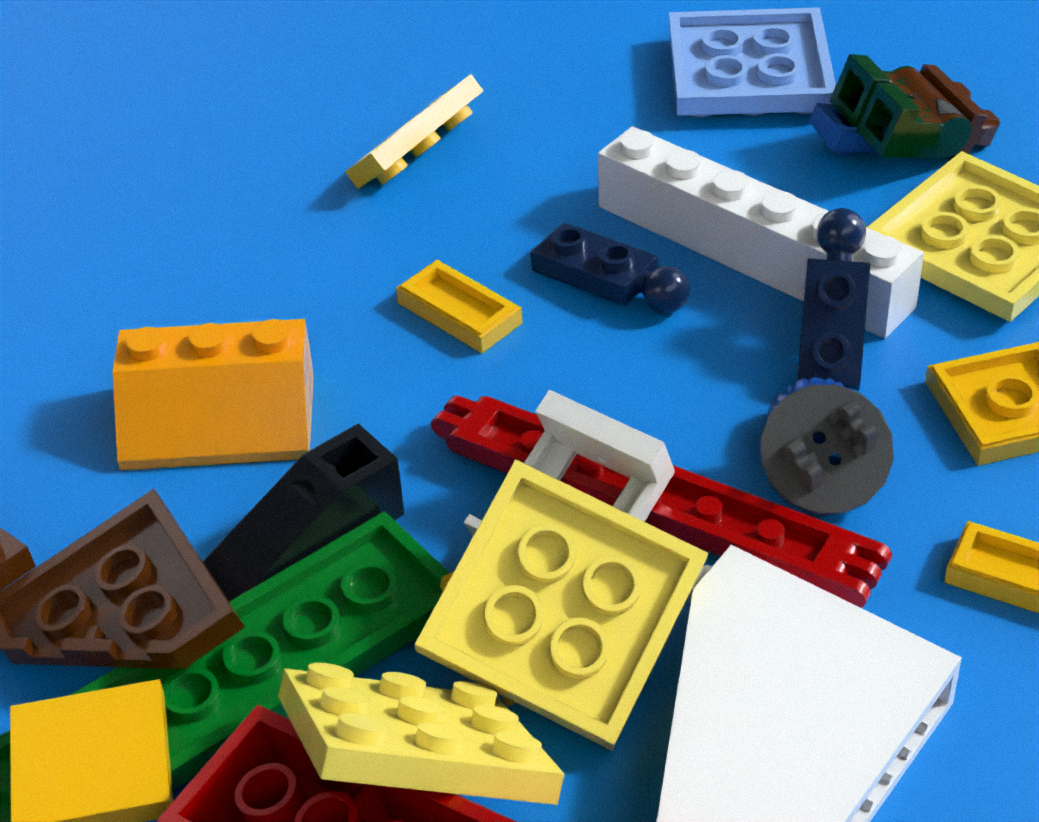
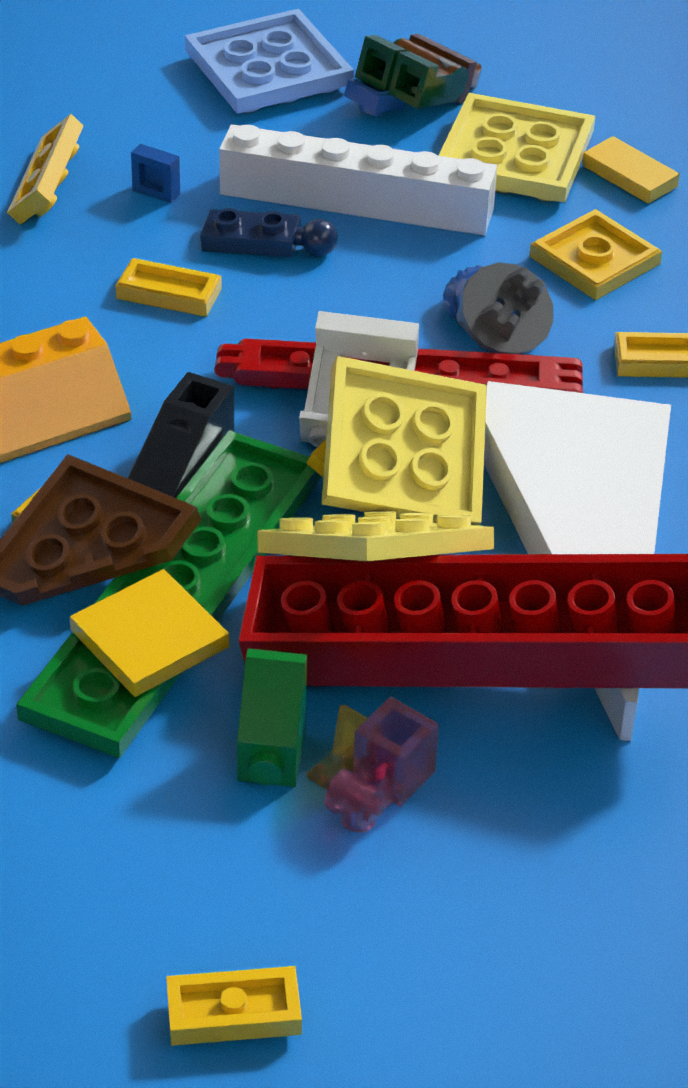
camera: 30 degrees left, 0 degrees up
dark blue plate [797,208,870,389] -> none
none -> blue plate [131,144,180,203]

